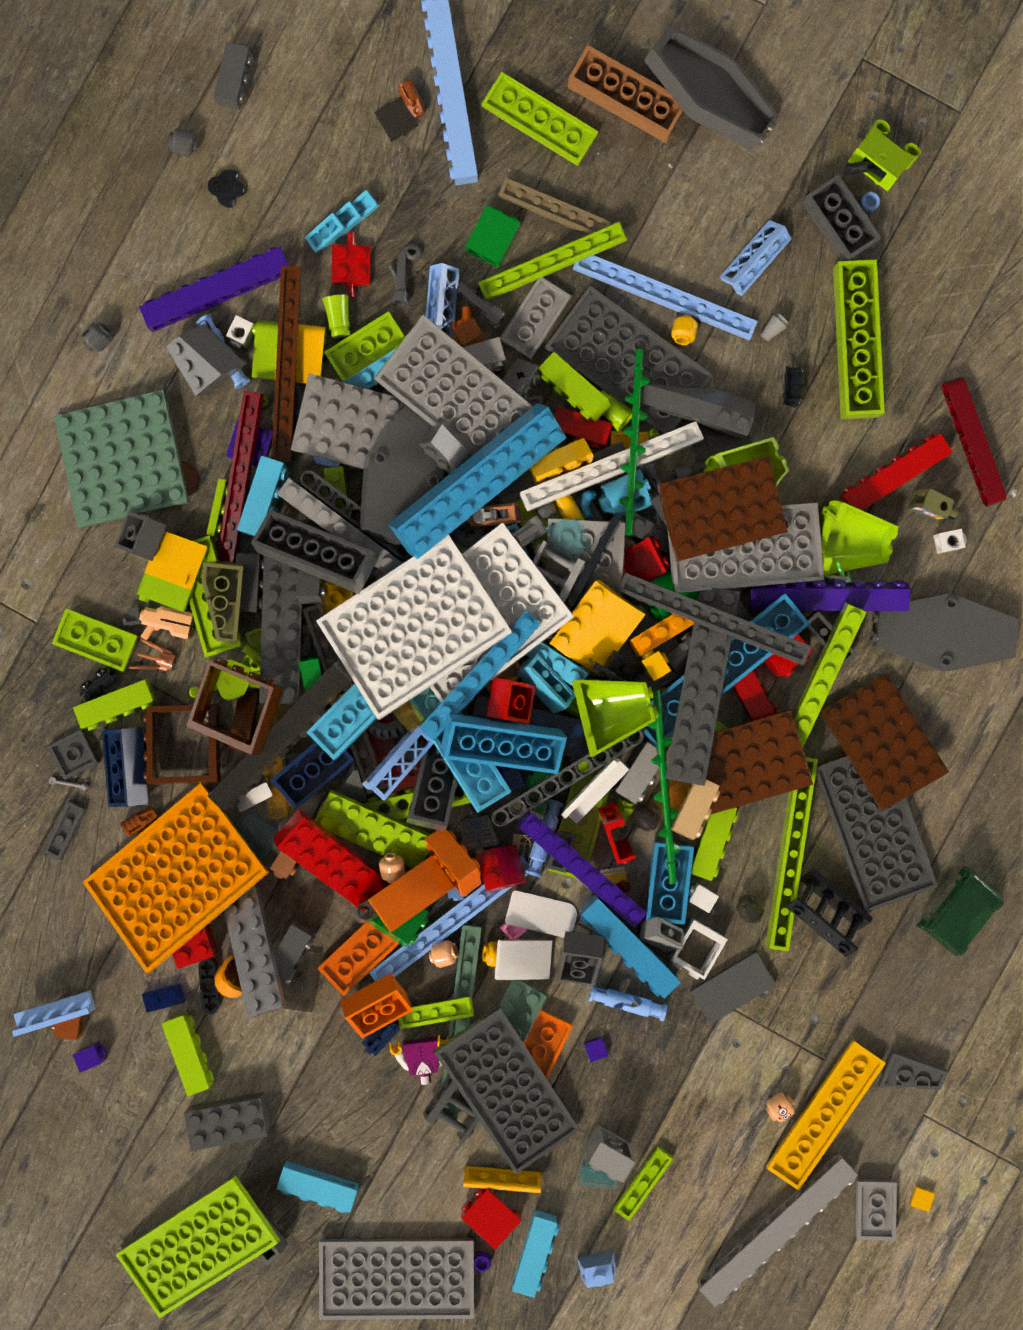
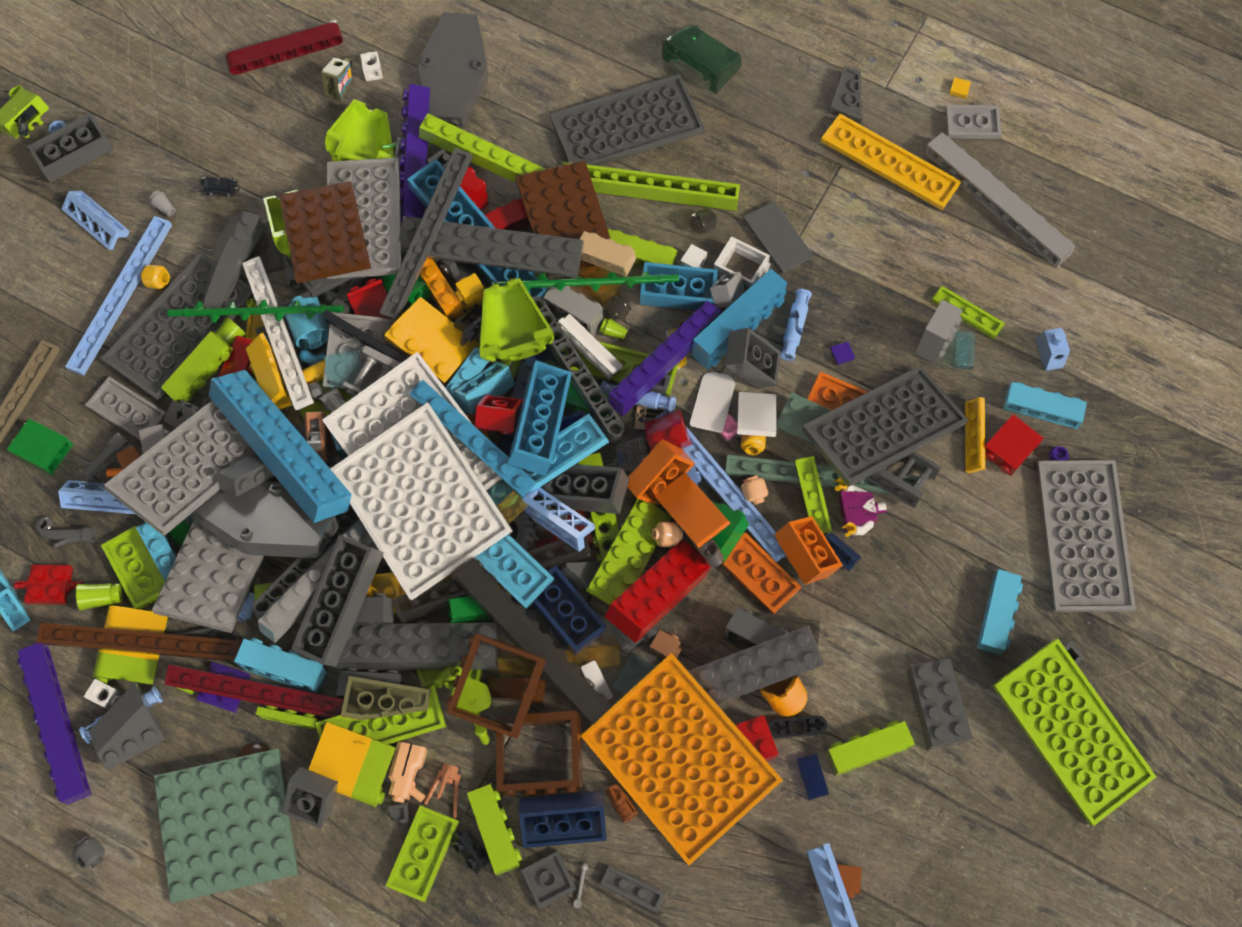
camera: 85 degrees left, 20 degrees down
dark purple brick [73,1041,107,1073] -> none
lime tile [478,221,627,300] -> none
red panel [598,802,636,865] -> none
light nougat head [765,1092,795,1122] -> none
black fence [786,868,873,957] -> none
reddish brown plate [820,673,949,811] -> none
lime brick [833,260,885,420] -> none
red brick [839,433,953,510] -> none

